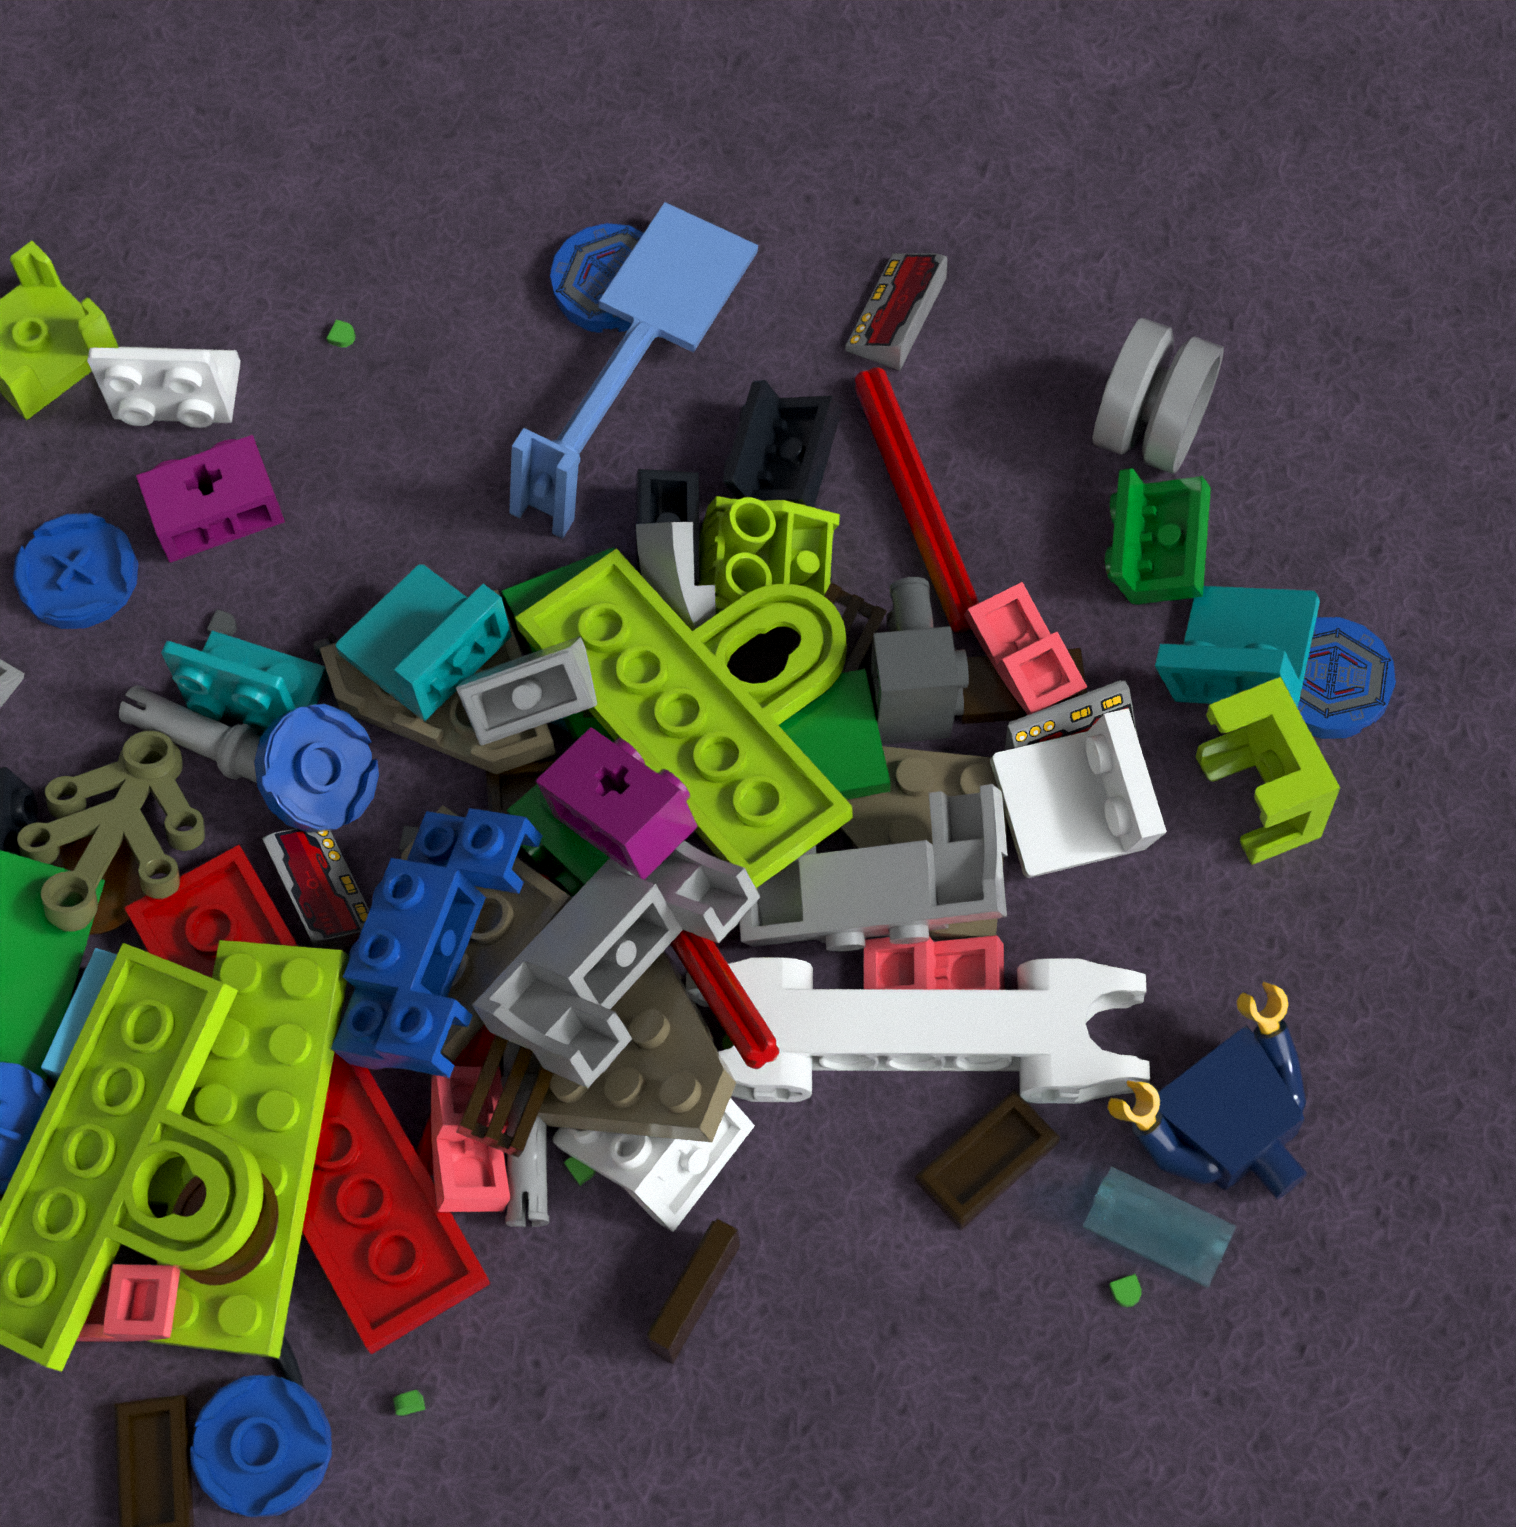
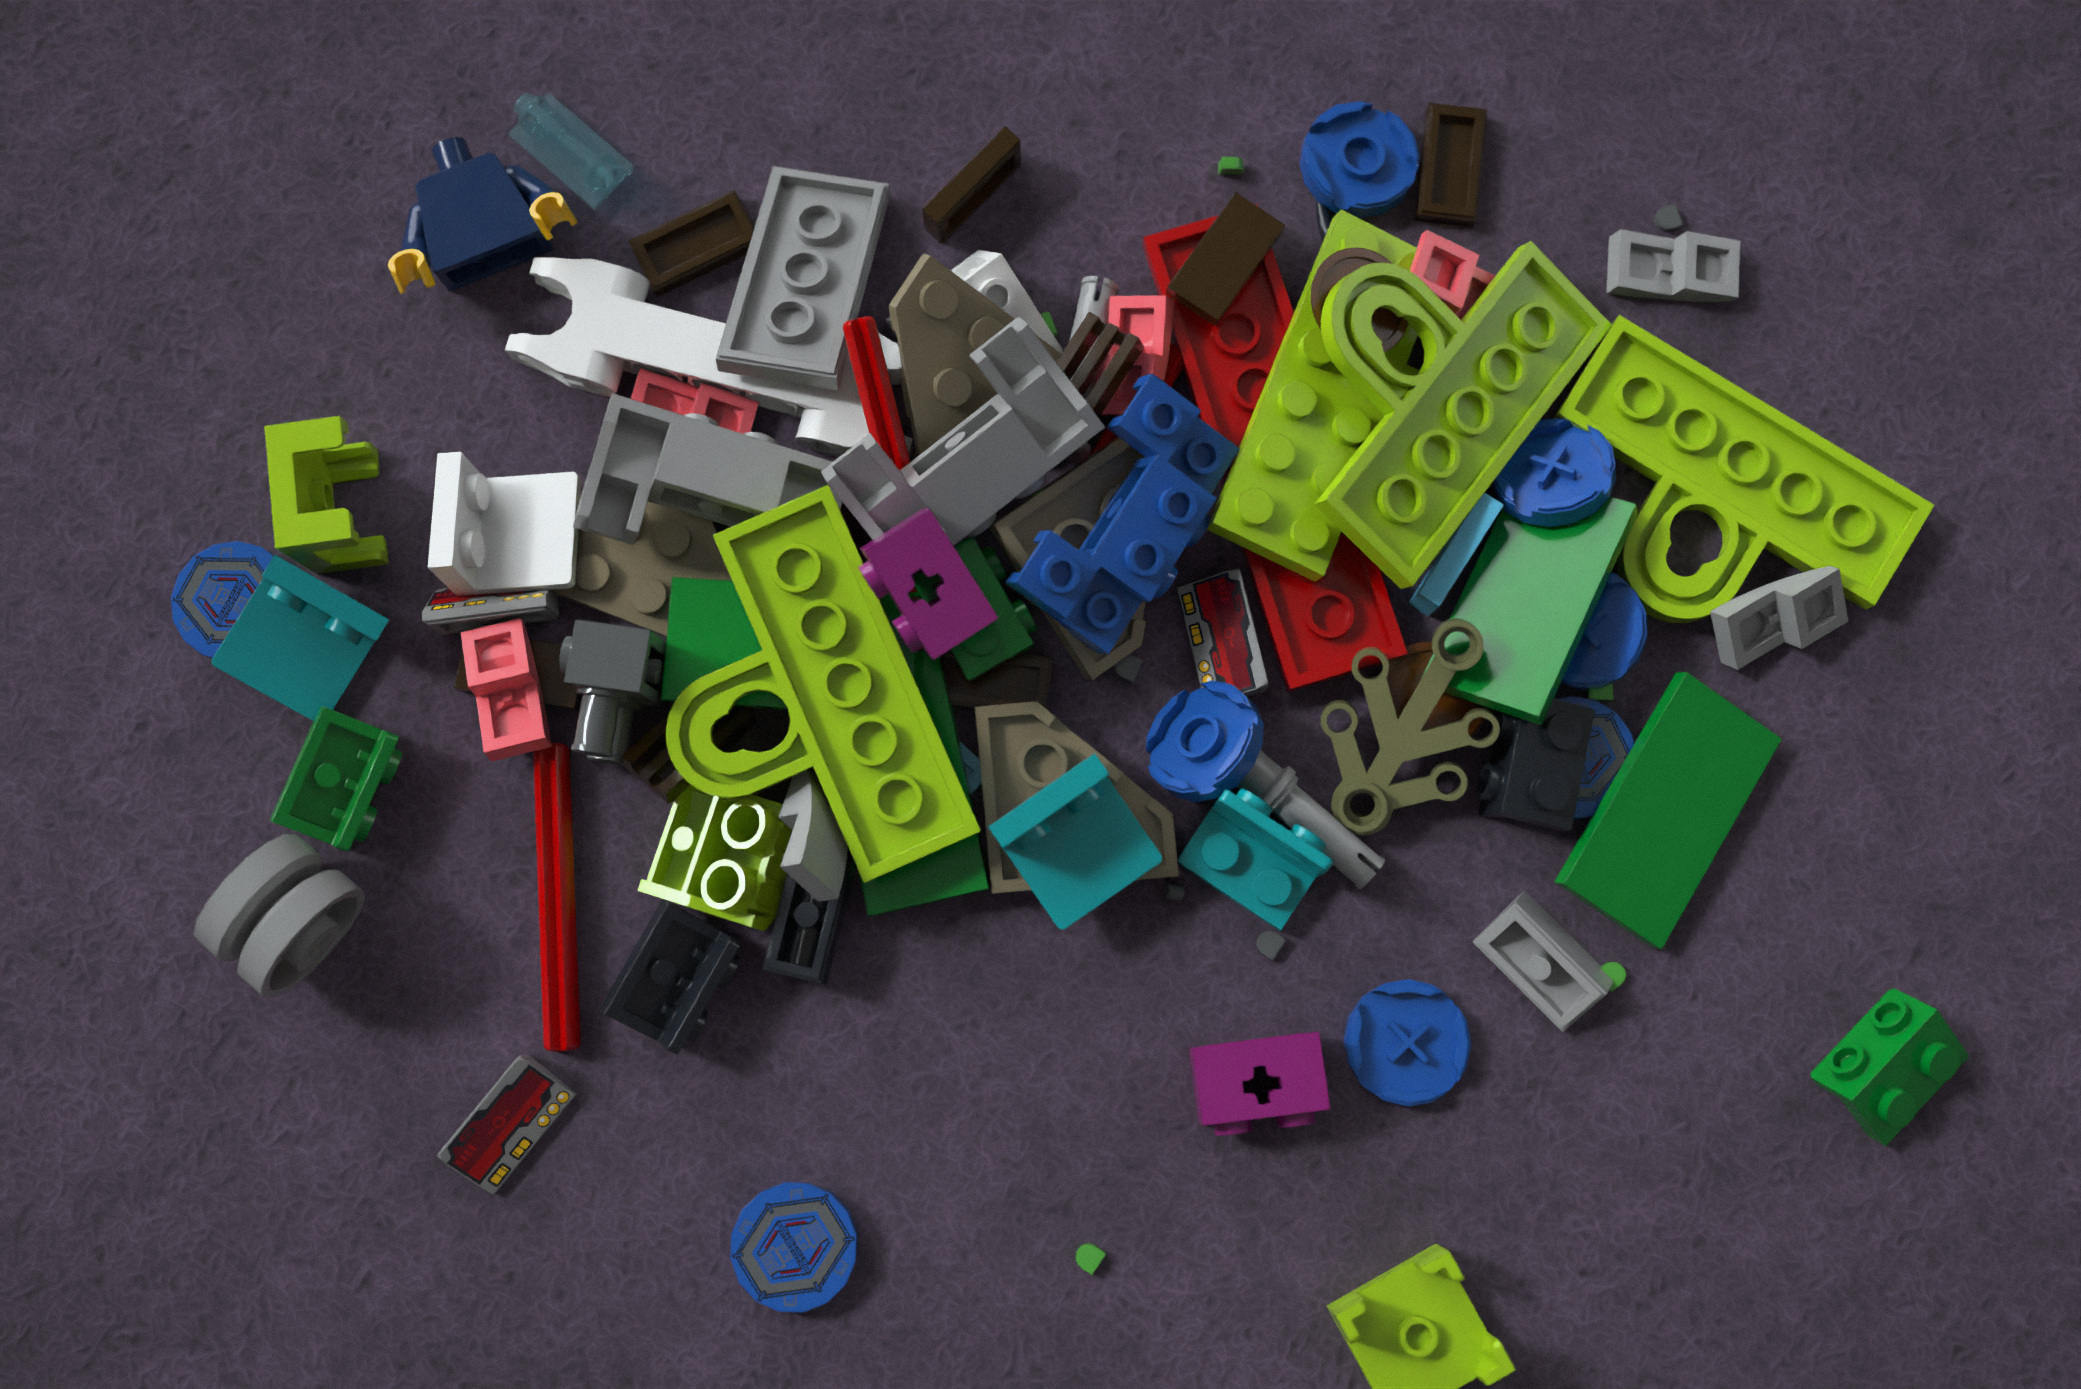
camera: 170 degrees left, 15 degrees up
white bracket [87,347,240,428] -> none
light grey slope [456,636,597,746] -> none
medium blue piece [509,202,758,539] -> none
bright green piece [1109,1274,1141,1307] -> none
none -> light grey tile [716,166,890,390]
none -> dark brown tile [1166,192,1285,327]

